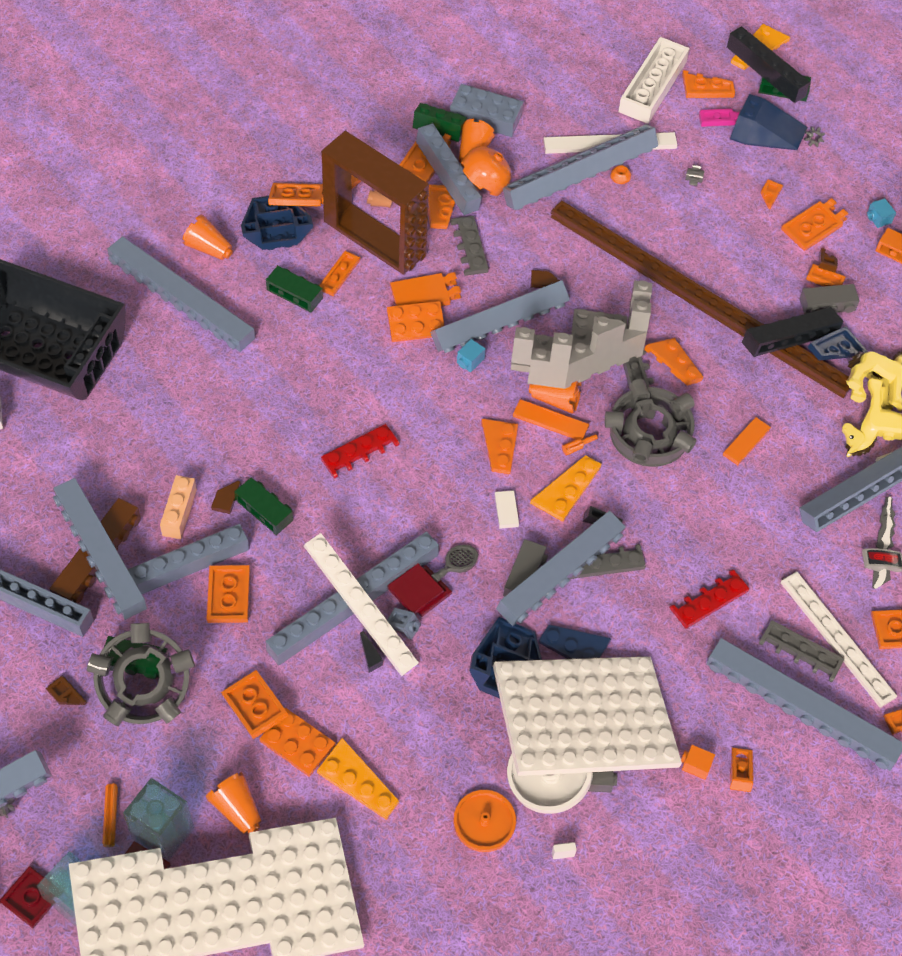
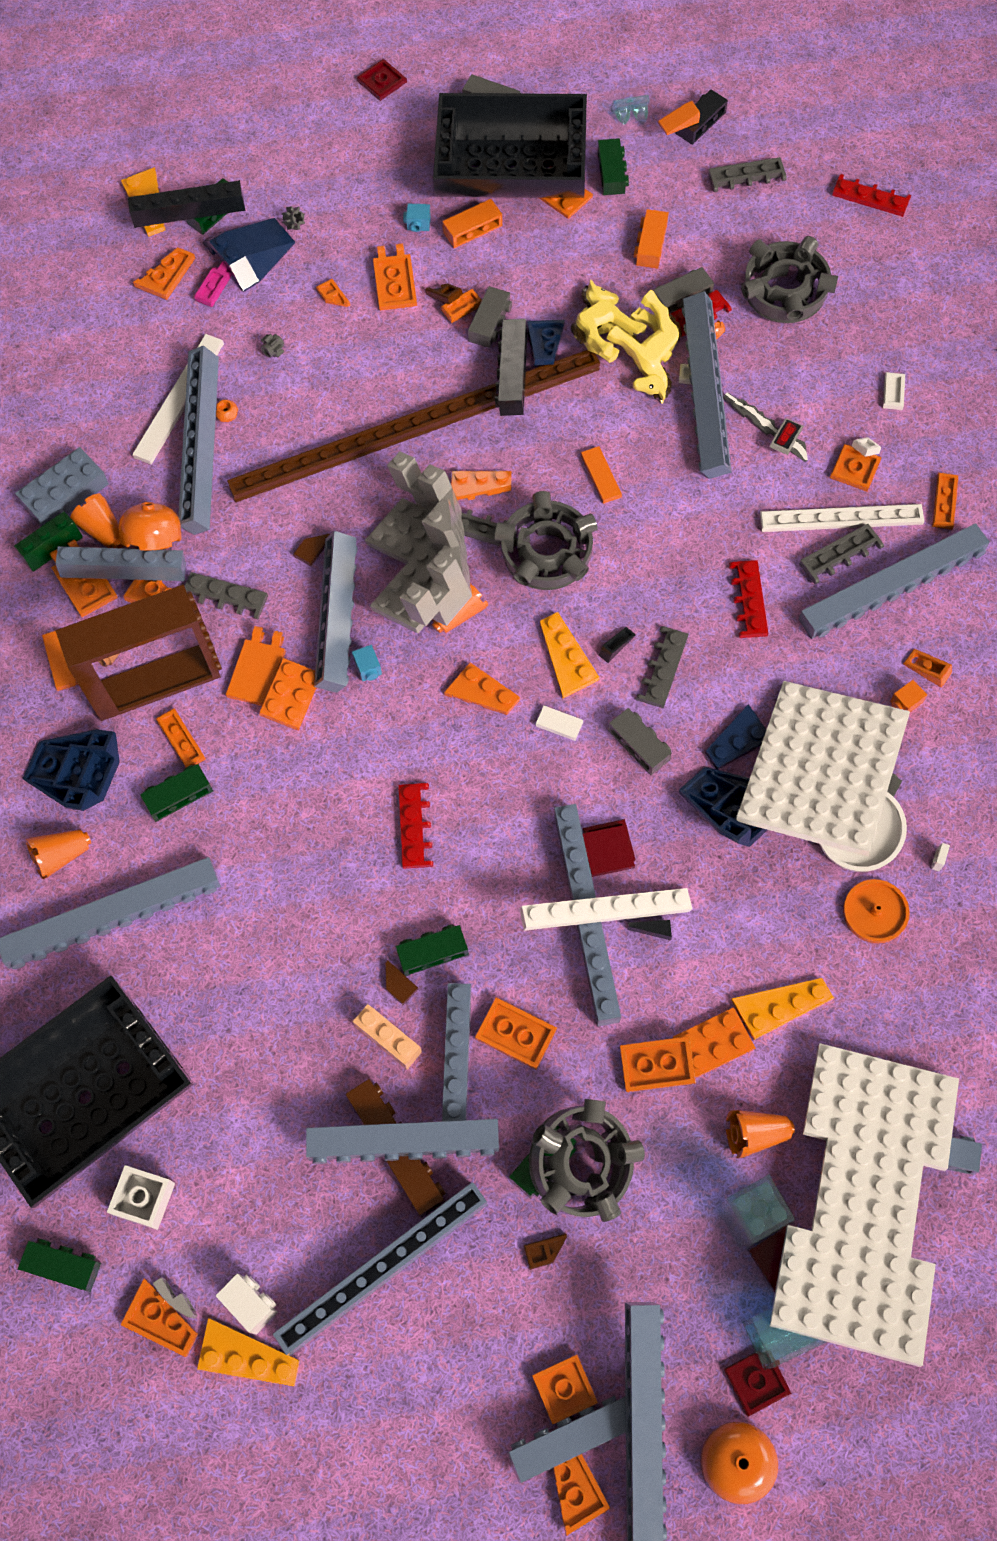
camera: 55 degrees left, 10 degrees up
orange axle [102,784,118,848] -> none
orange tile [268,183,323,206] -> none
sand blue bracket [387,608,421,640] -> none
dark grey piece [431,544,478,582] -> none
sand blue brick [496,510,626,626] -> none
orange tile [513,399,589,440] -> none
orange axle [562,434,598,456] -> none
white brick [619,37,690,124] -> none

